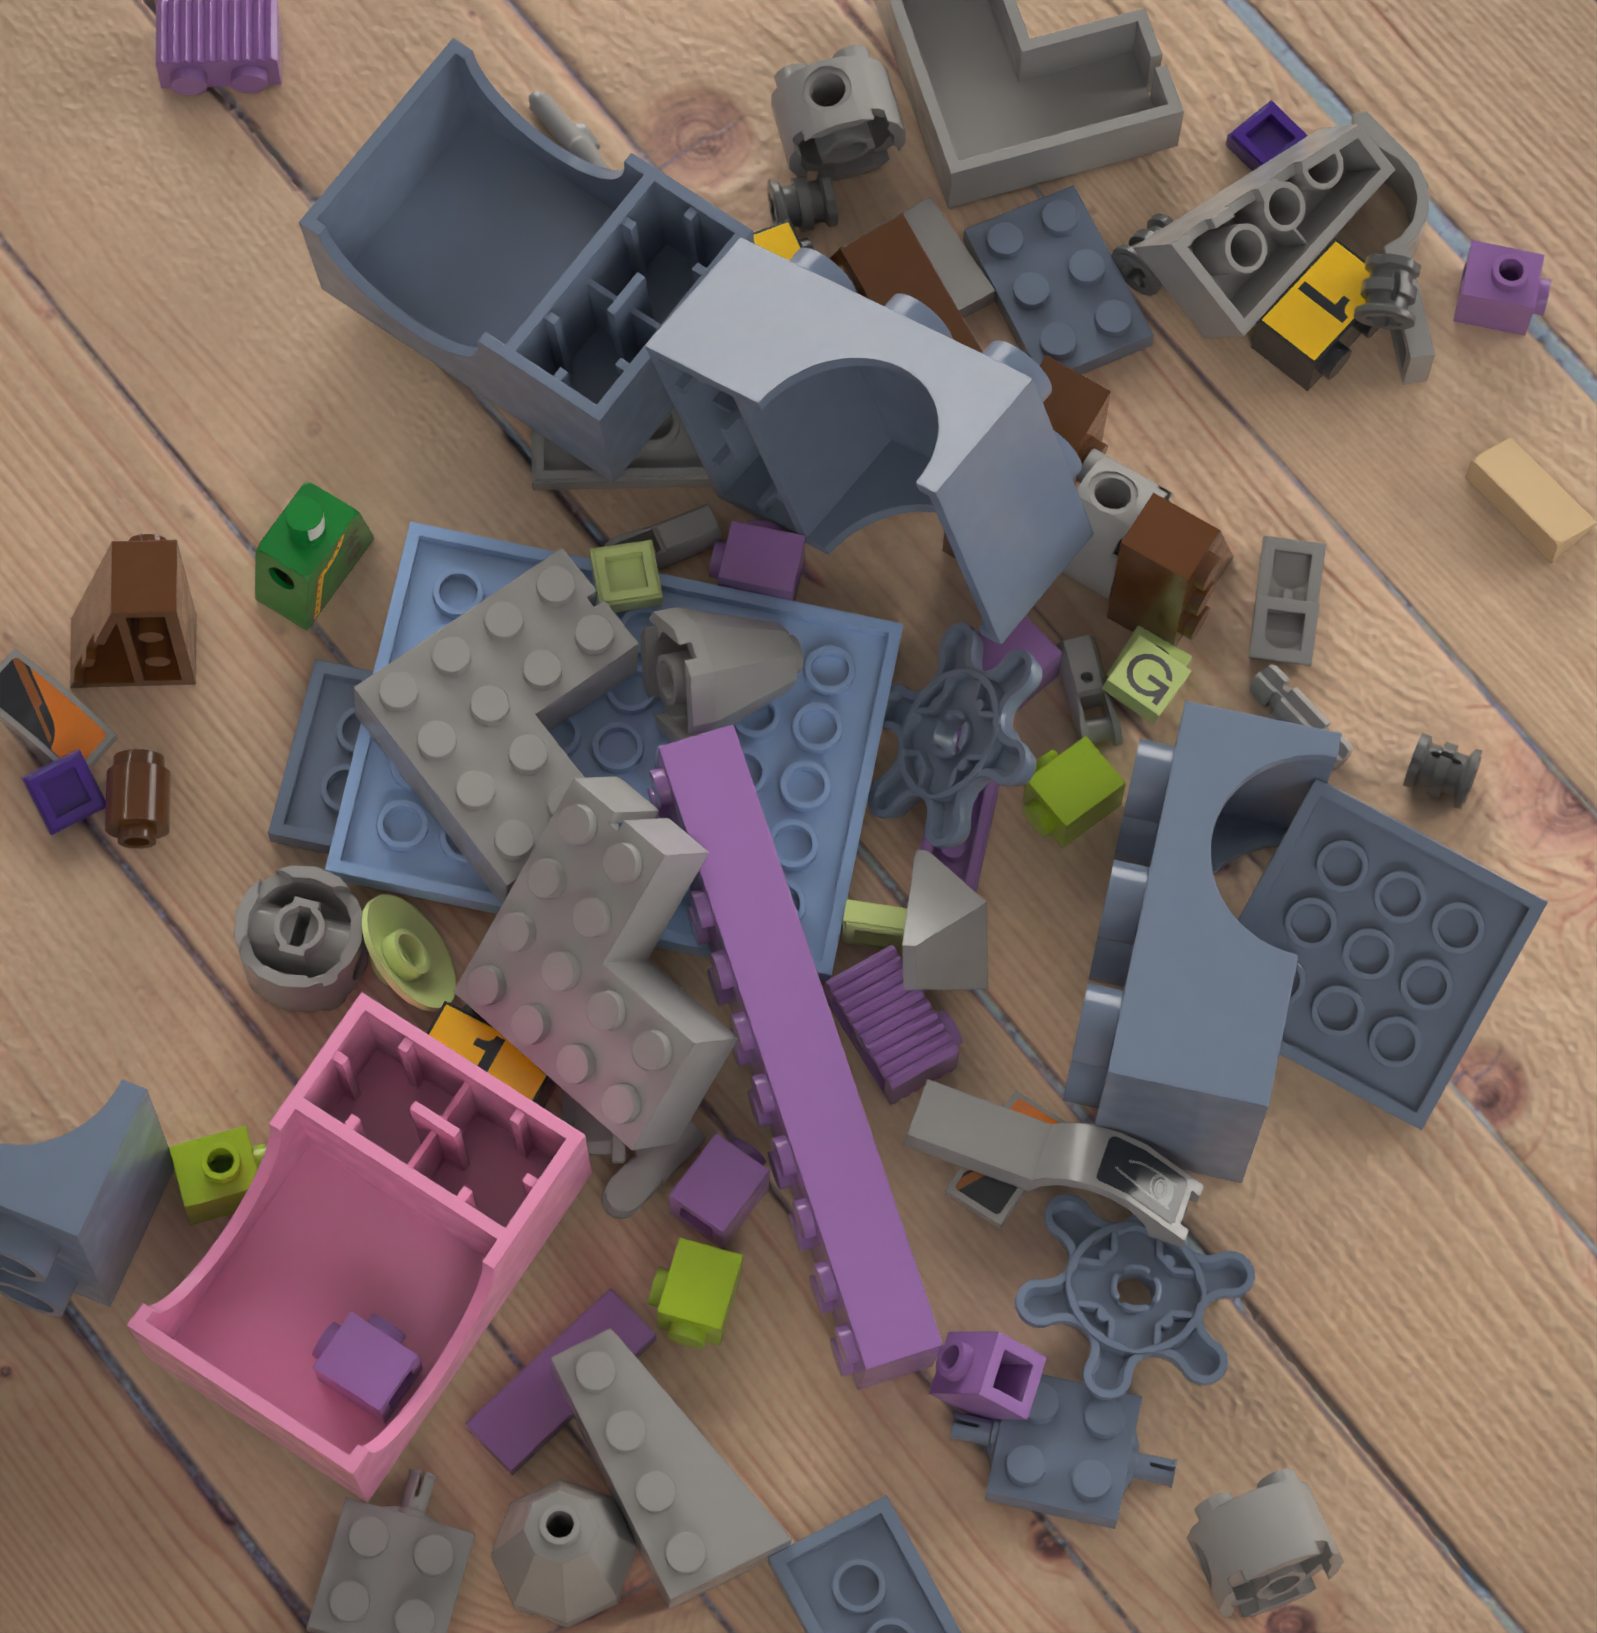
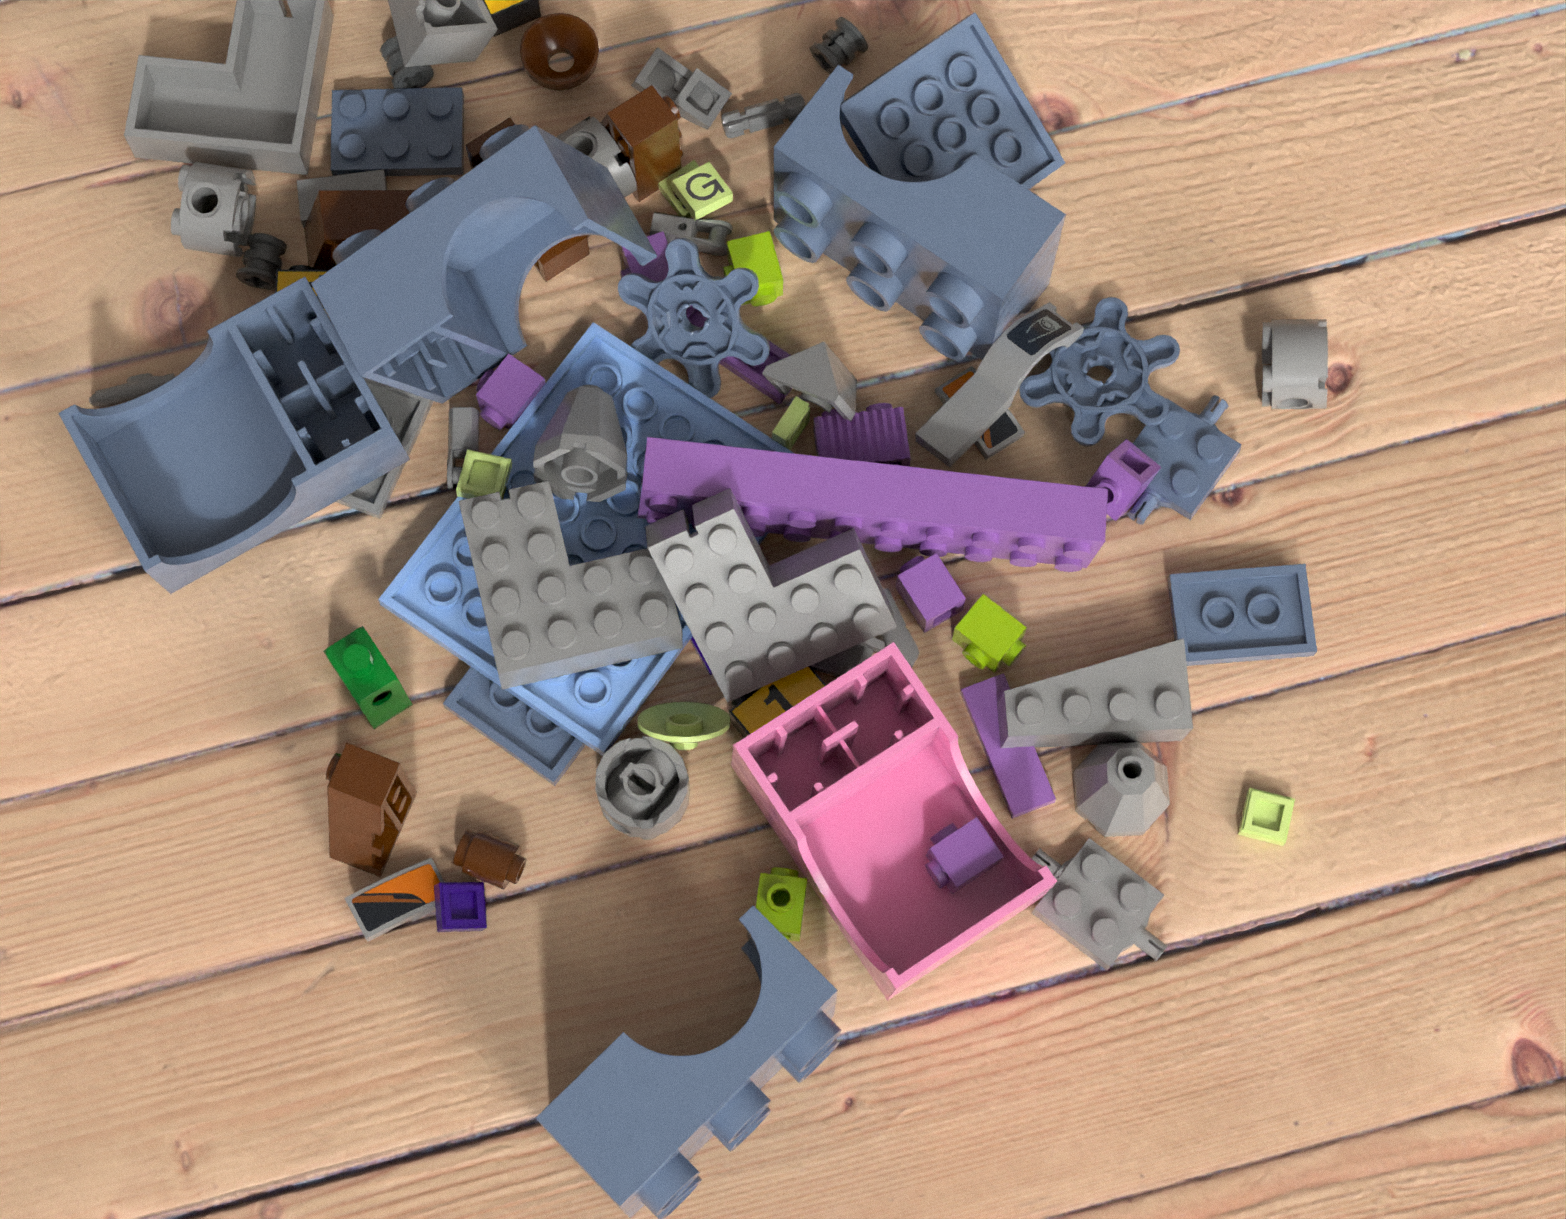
camera: 65 degrees left, 5 degrees up
none -> reddish brown piece [520,13,599,91]

